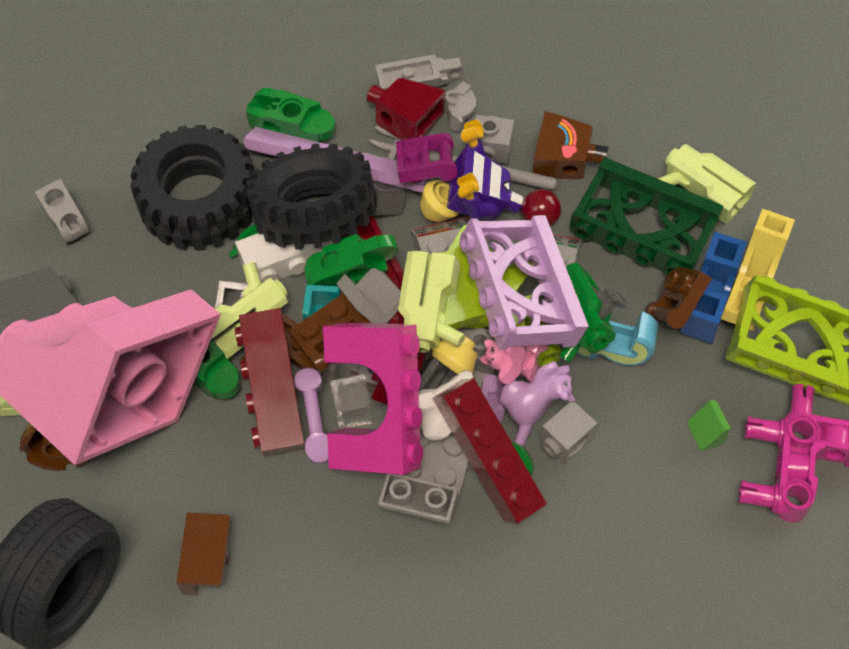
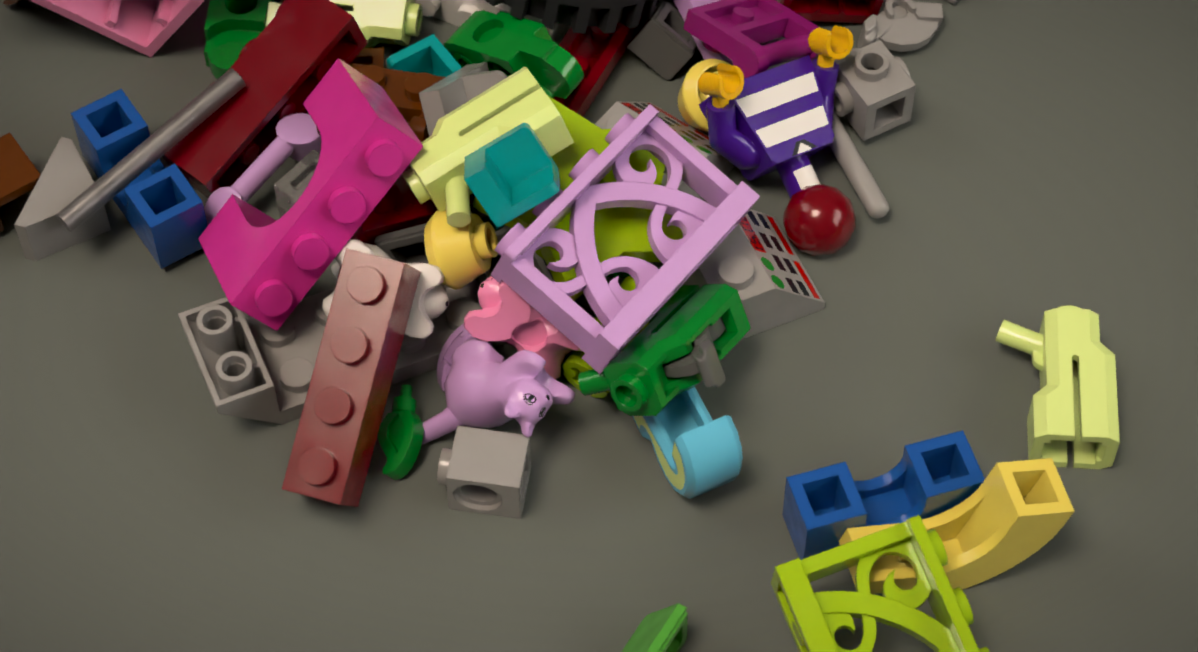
camera: 50 degrees right, 5 degrees down
reddish brown torso [533,111,609,180] -> none
dark green fence [569,157,724,275] -> none
reddish brown plate [645,266,712,329] -> none
none -> light grey slope [14,137,111,261]
none -> flat silver bar [56,68,246,233]
none -> blue arch [71,89,208,269]
none -> teal panel [464,123,560,228]

